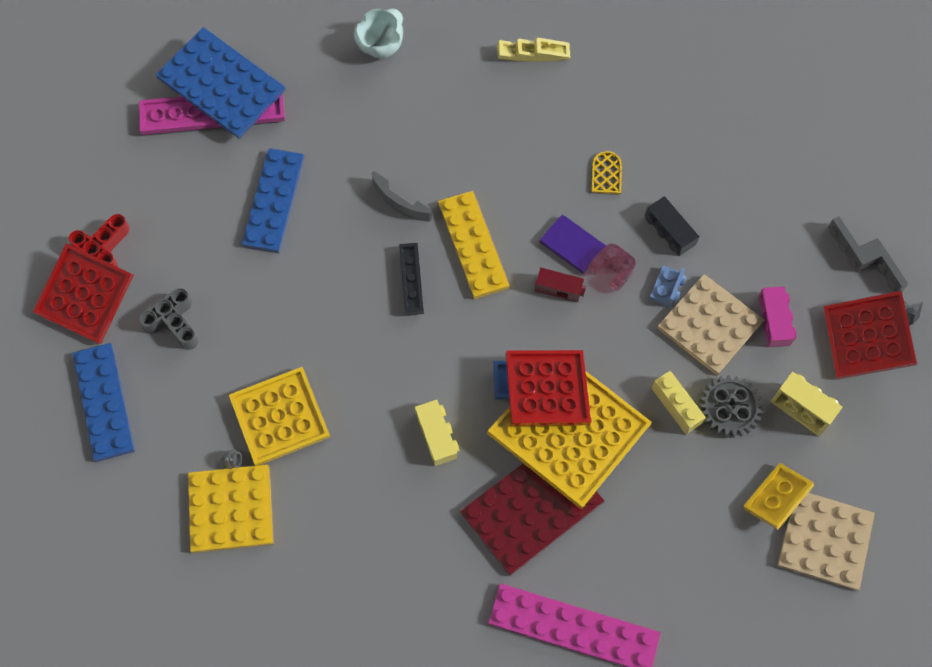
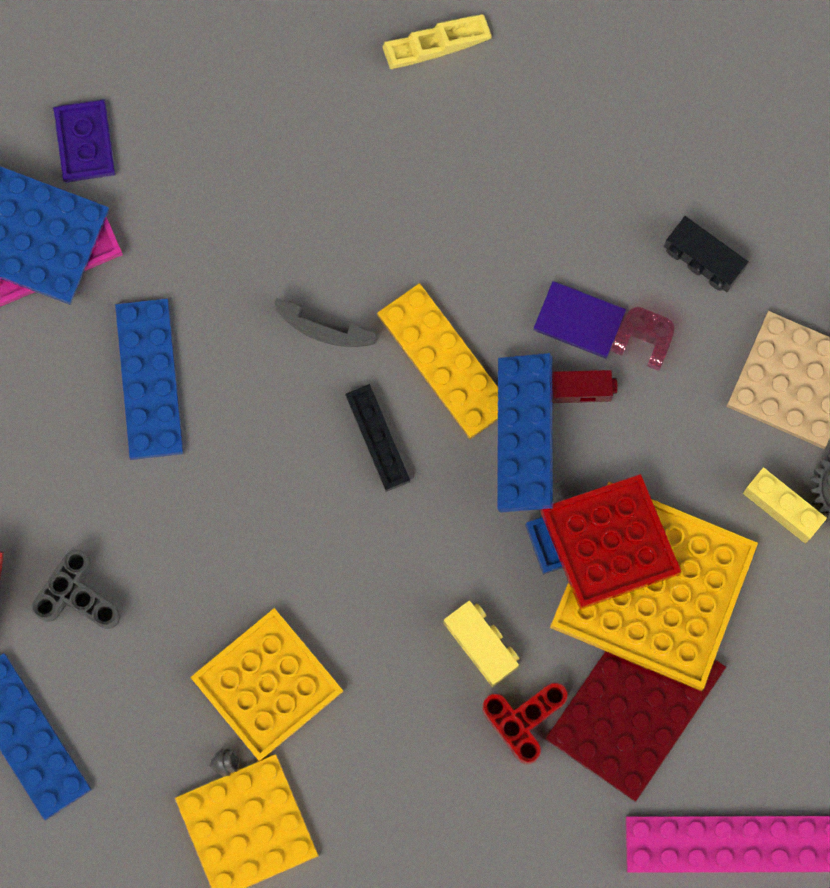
camera: 15 degrees left, 10 degrees up
light aqua piece [354,9,403,59] -> none
yellow window [592,151,622,195] -> none
medium blue bracket [649,265,687,307] -> none
none -> dark purple tile [53,99,115,183]
none -> red beam [482,683,567,764]
none -> blue plate [497,353,553,512]

